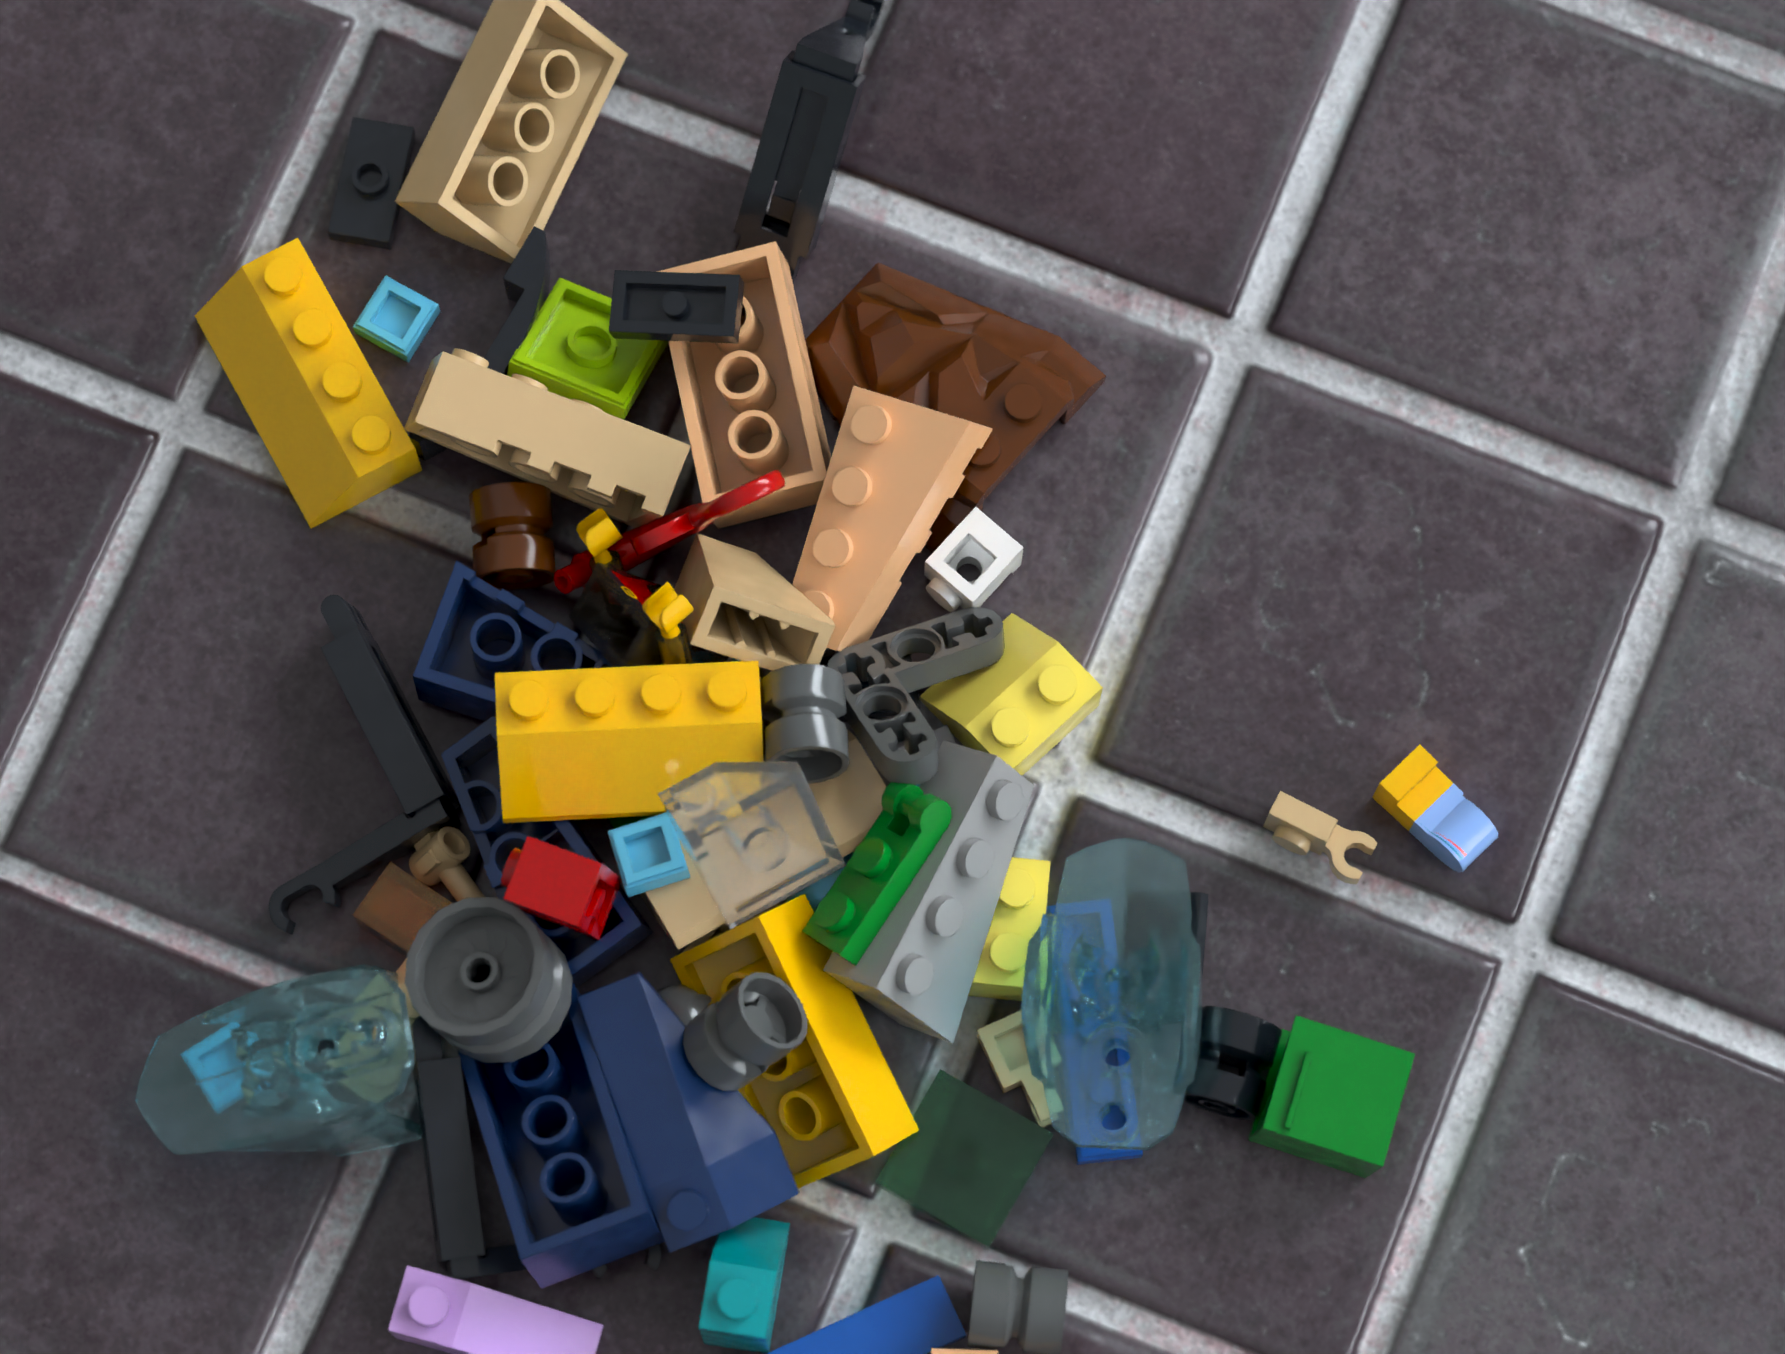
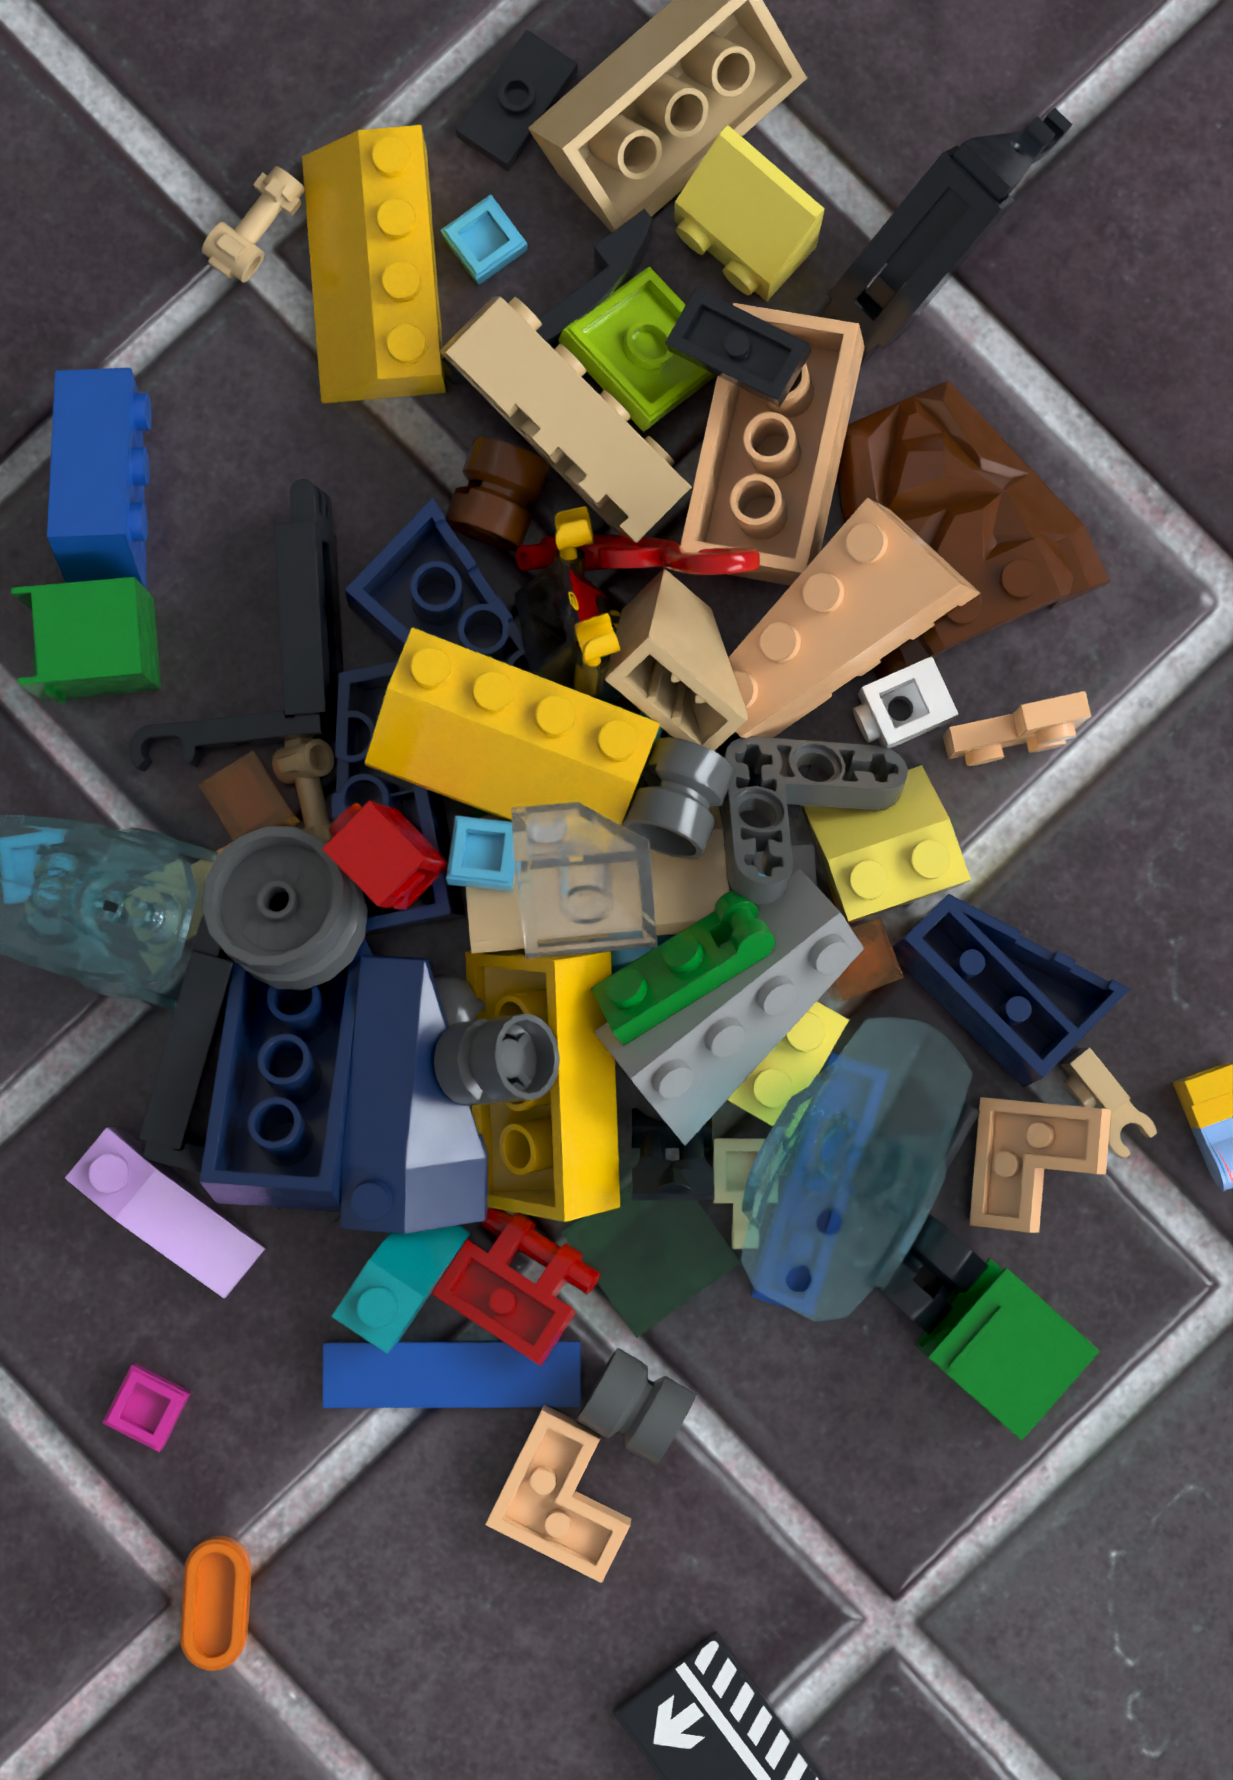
camera: 30 degrees right, 10 degrees up
none -> green piece [11,577,161,704]
none -> blue wedge [47,368,152,590]
none -> tan bar [202,166,305,283]
none -> red plate [431,1208,601,1366]
none -> black piece [632,1108,714,1201]
none -> light yellow slope [674,124,825,302]
none -> clear orange brick [831,917,904,1003]
none -> dark blue wedge [888,894,1130,1088]
none -> light nougat plate [943,691,1091,766]
none -> light nougat plate [969,1097,1111,1233]

